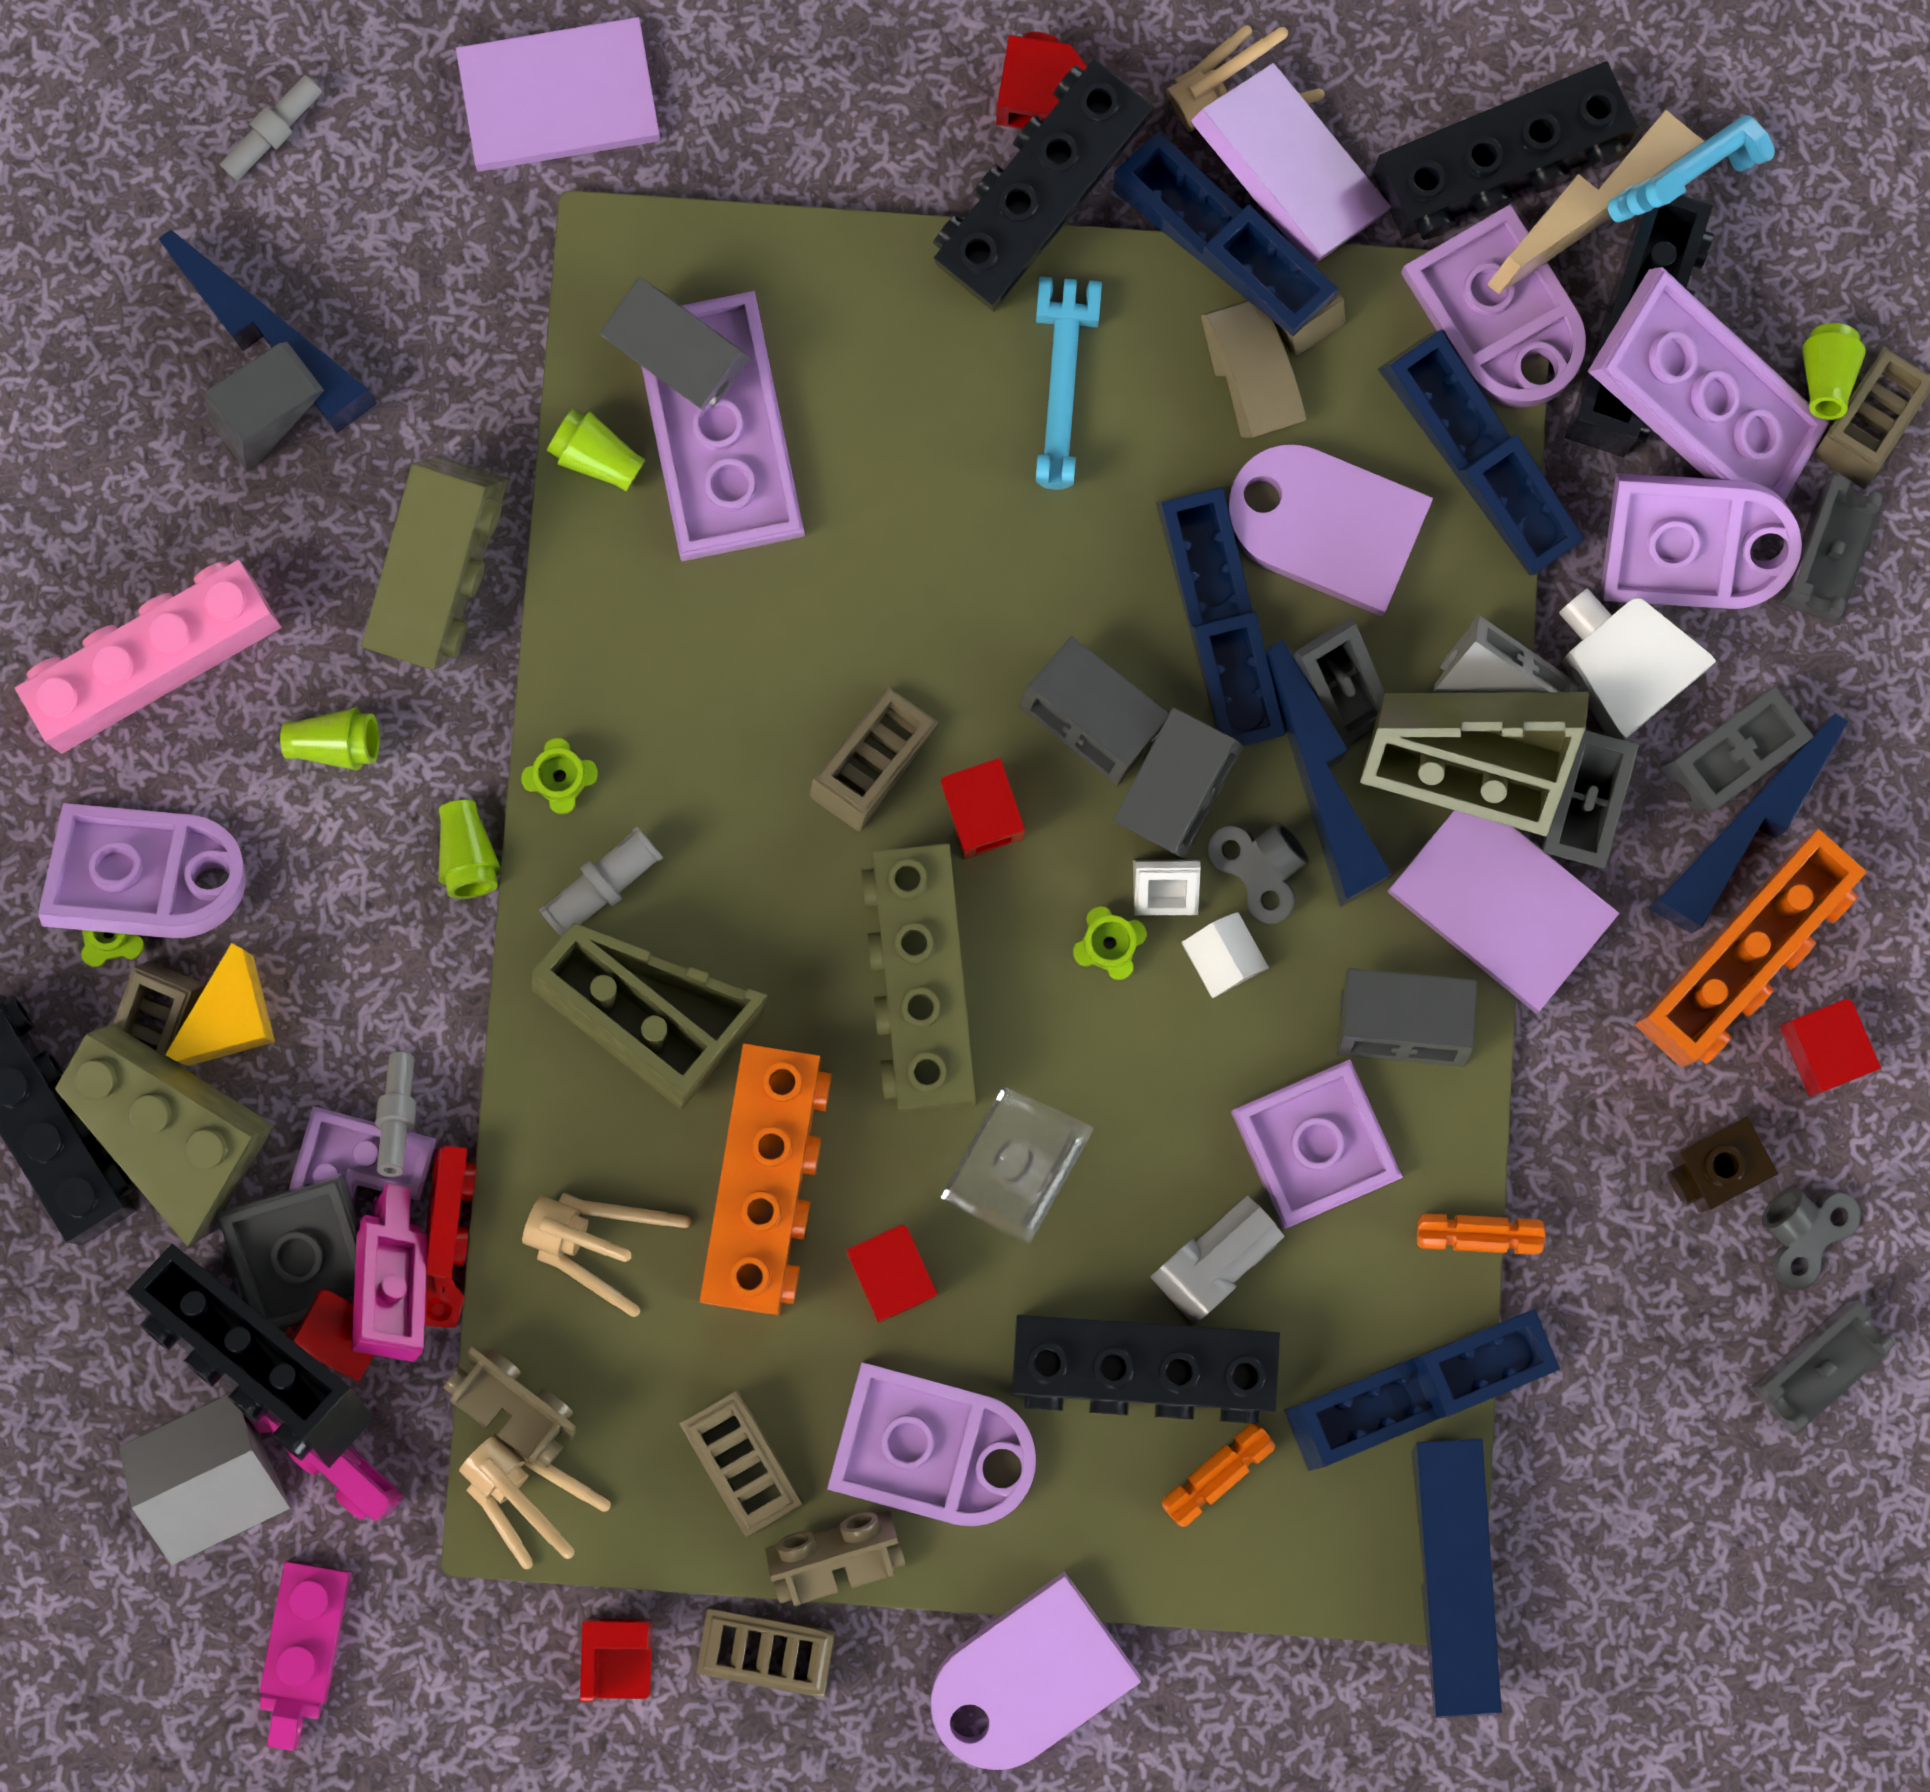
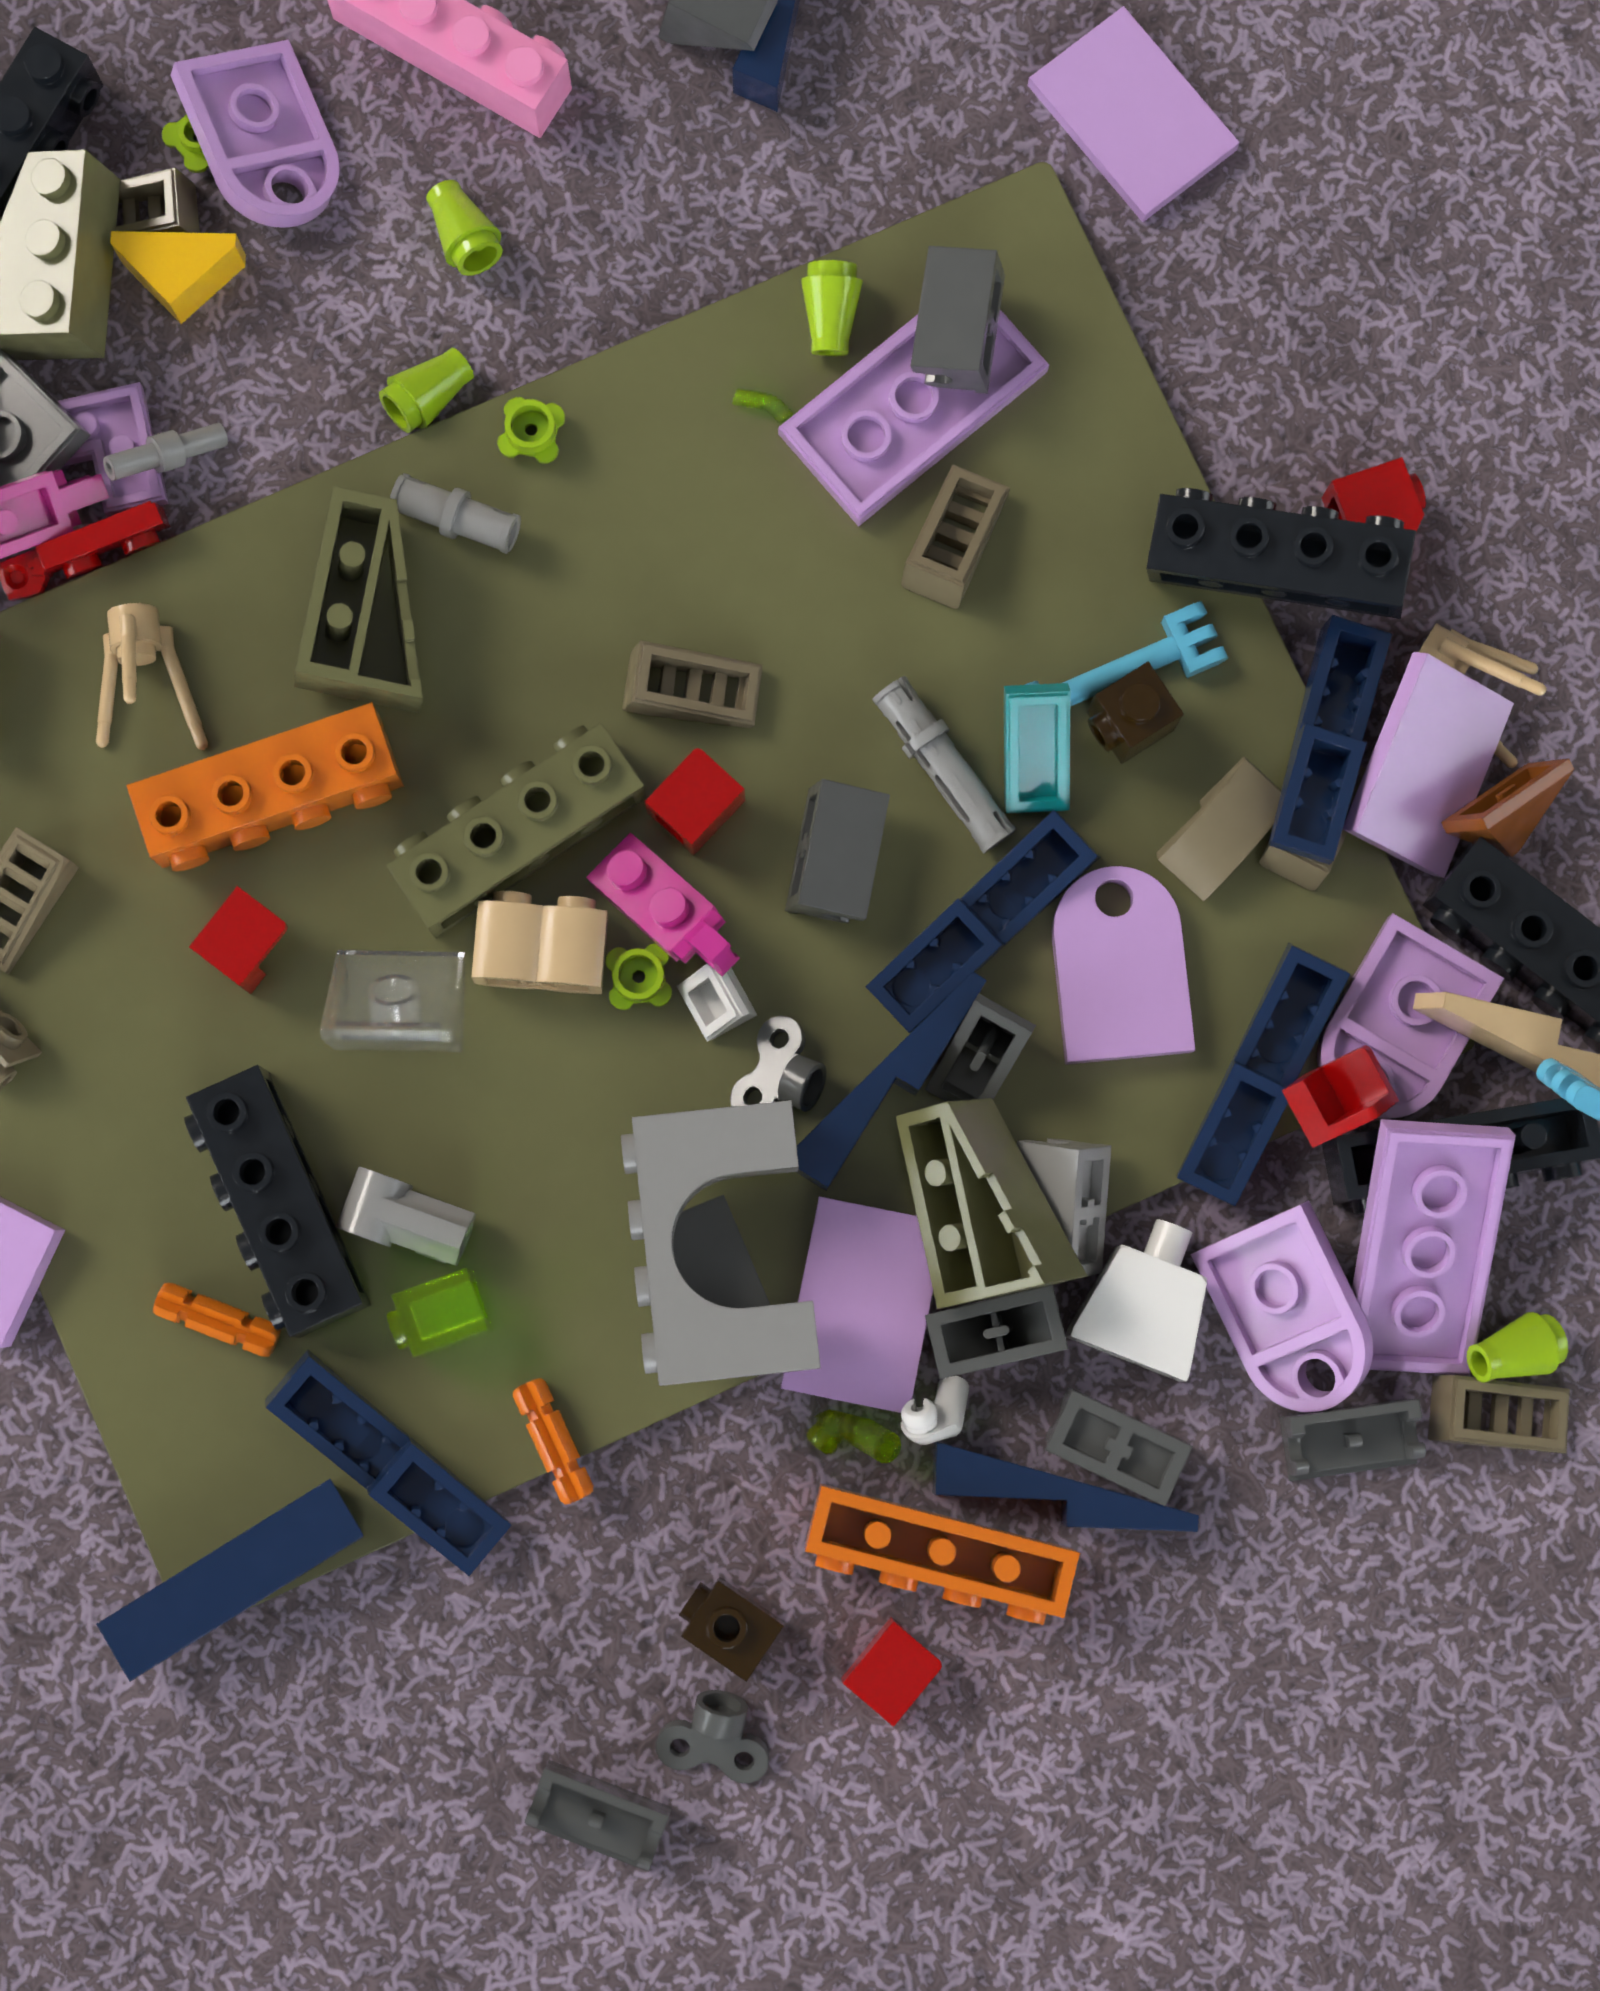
camera: 60 degrees right, 0 degrees up
olive wedge [361,456,510,670] -> none
lavender tile [827,1362,1036,1526] -> none
dark grey hinge [1113,707,1244,859] -> none
white slope [1182,912,1269,999] -> none
lavender tile [1231,1059,1403,1230] -> none
none -> clear neon green brick [387,1268,494,1358]
none -> tan brick [471,891,608,994]
none -> dark pink hinge [586,832,740,977]
none -> light grey arch [621,1100,821,1386]
none -> clear neon green leg [733,388,793,423]
none -> clear neon green arm [806,1409,901,1463]
none -> light grey pin [872,676,1017,854]
none -> dark tan slope [901,465,1010,609]
none -> white arm [901,1376,969,1445]
none -> teal tile [1004,683,1071,813]
none -> dark brown brick [1087,661,1184,764]
none -> red panel [1282,1045,1399,1148]
none -> dark orange slope [1441,758,1574,857]

